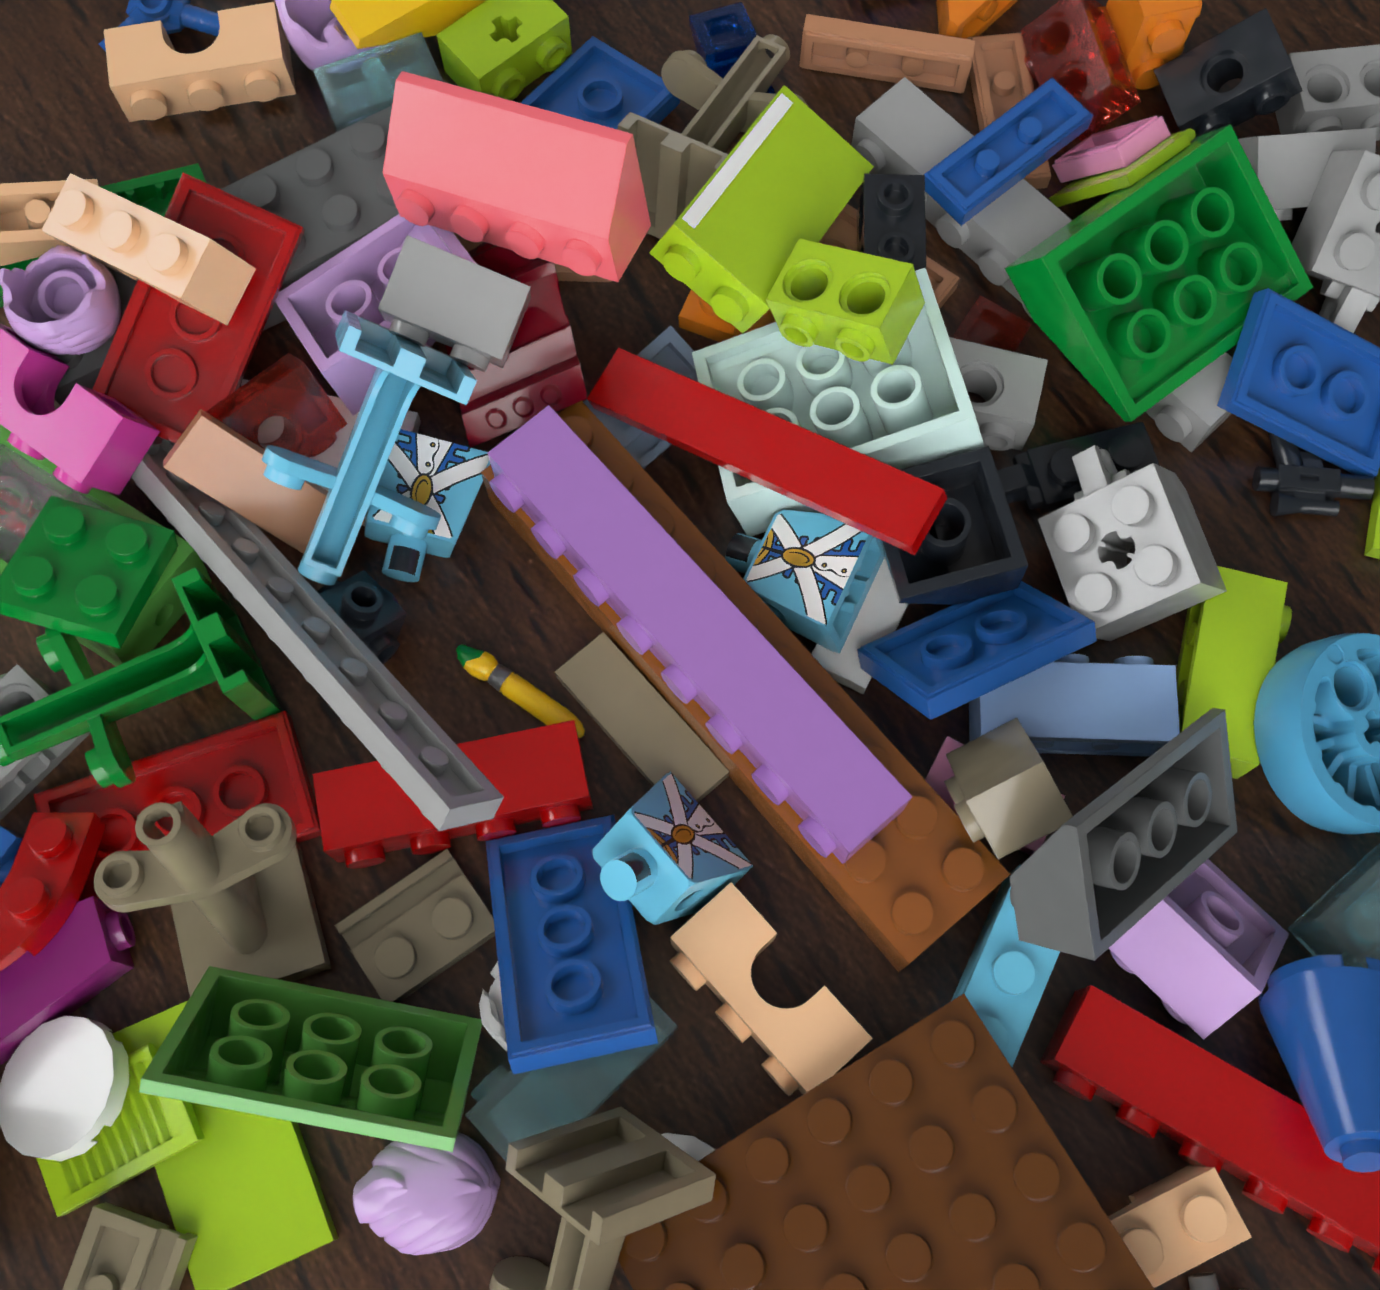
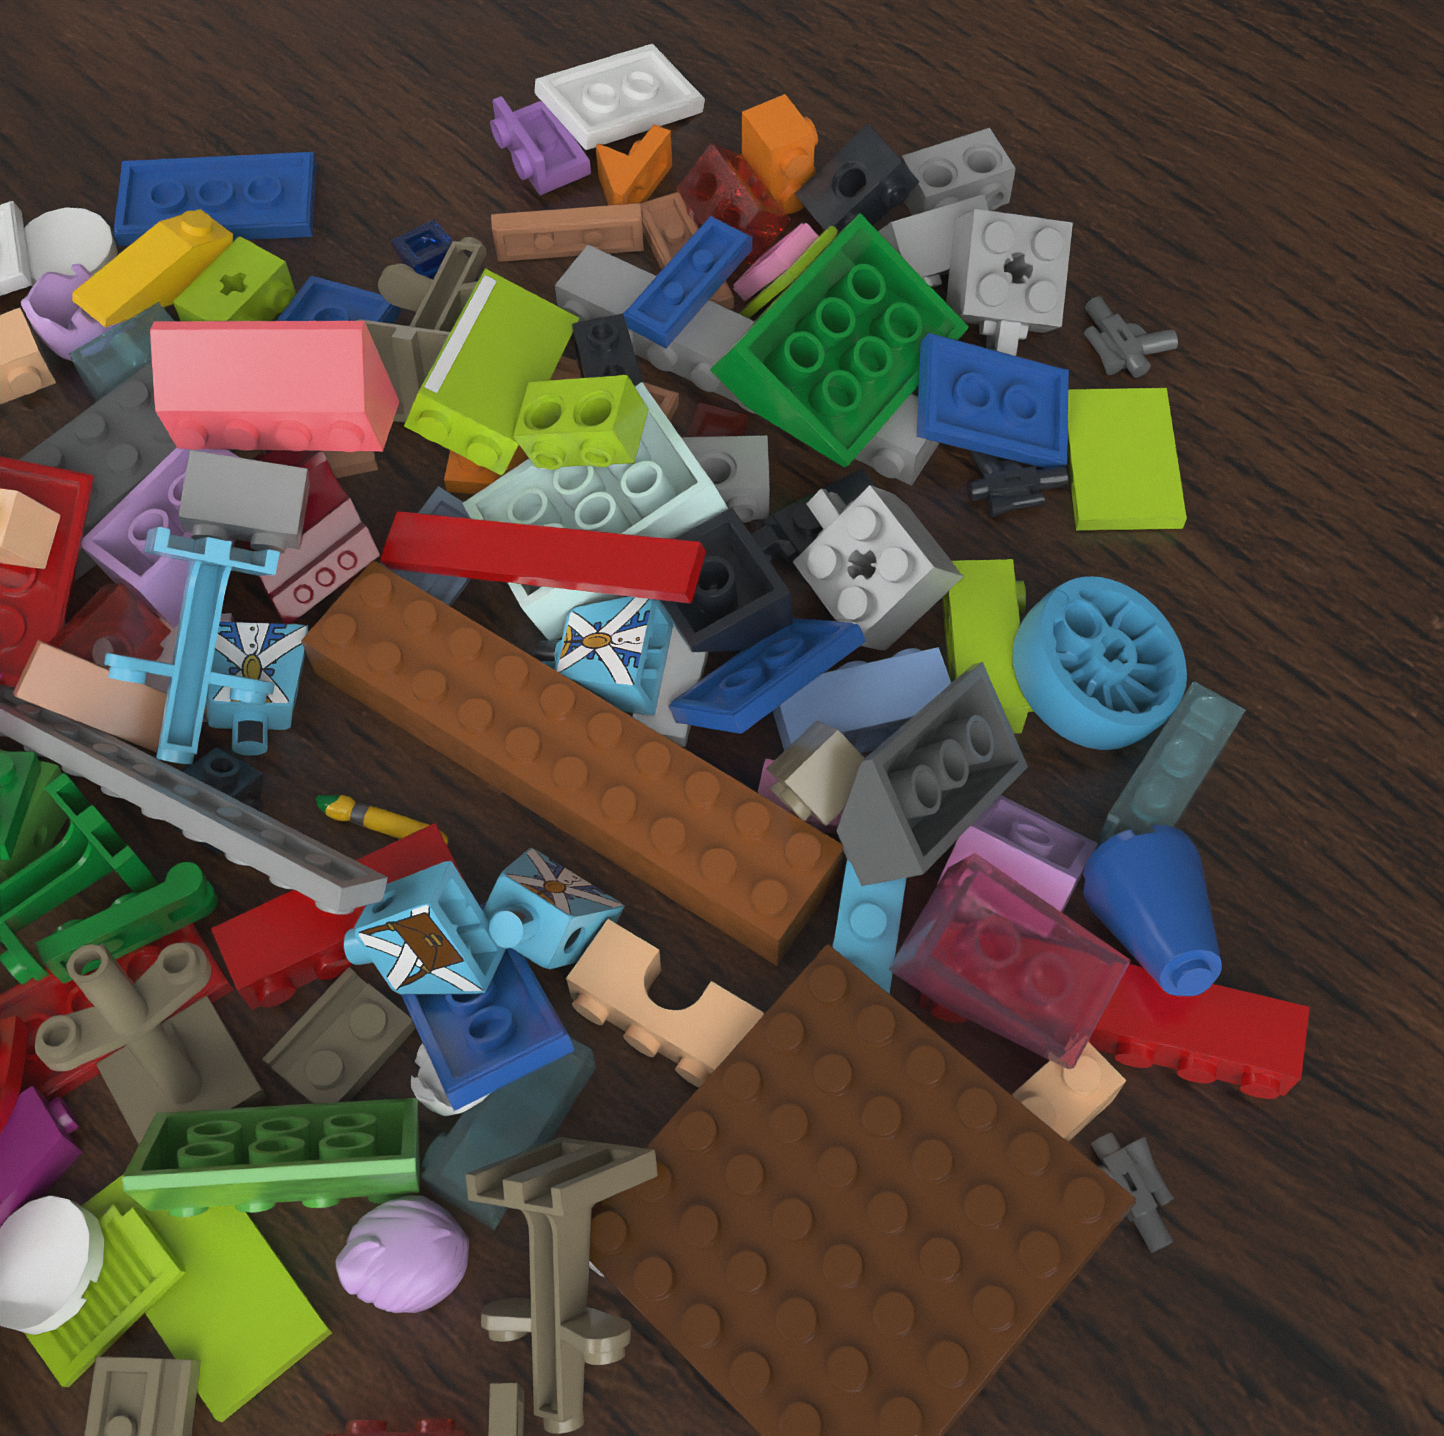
camera: 15 degrees left, 10 degrees down
medium lavender brick [487,405,912,864] -> none
dark tan tile [555,632,729,803] -> none
none -> green plate [35,862,218,984]
none -> medium azure torso [344,861,506,994]
none -> clear pink slope [888,853,1131,1070]

